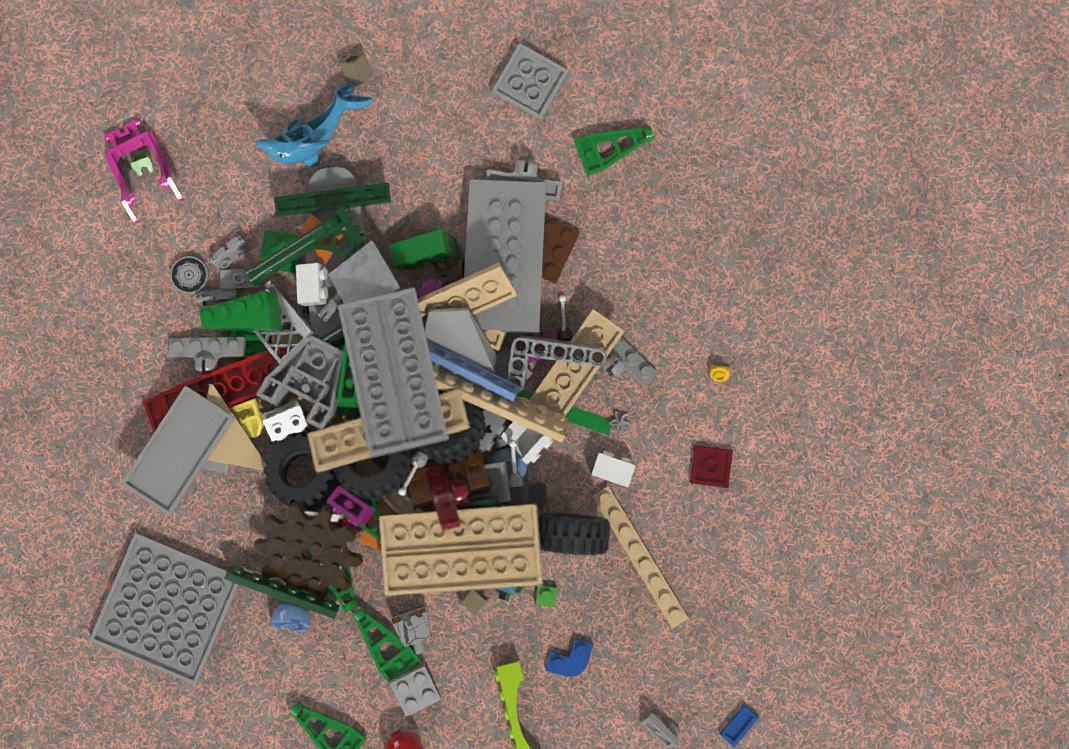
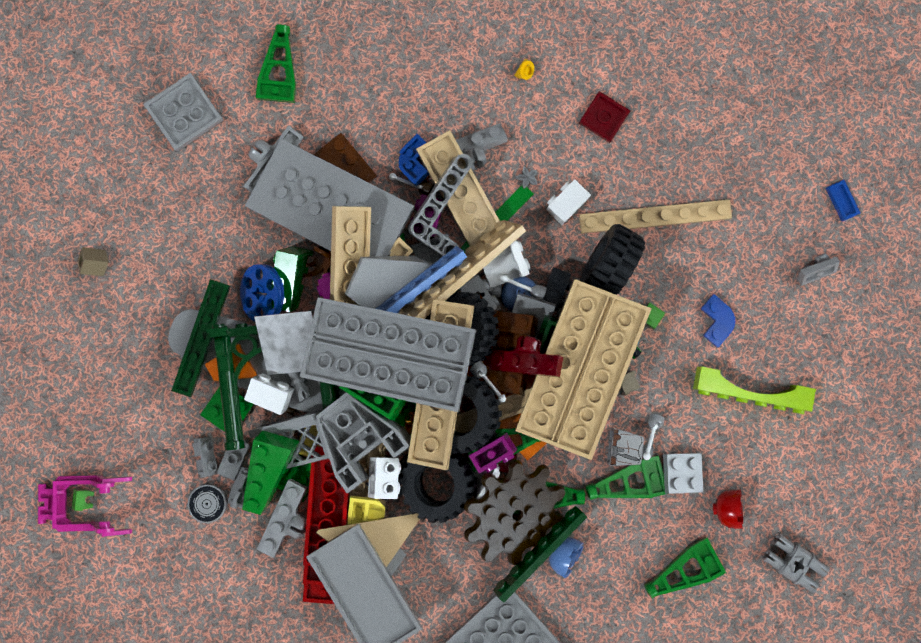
camera: 70 degrees left, 0 degrees up
dark azure animal [255,84,373,167] -> none
none -> blue wedge [240,264,284,321]
none -> blue plate [399,134,429,187]
none -> hinge [643,414,665,460]

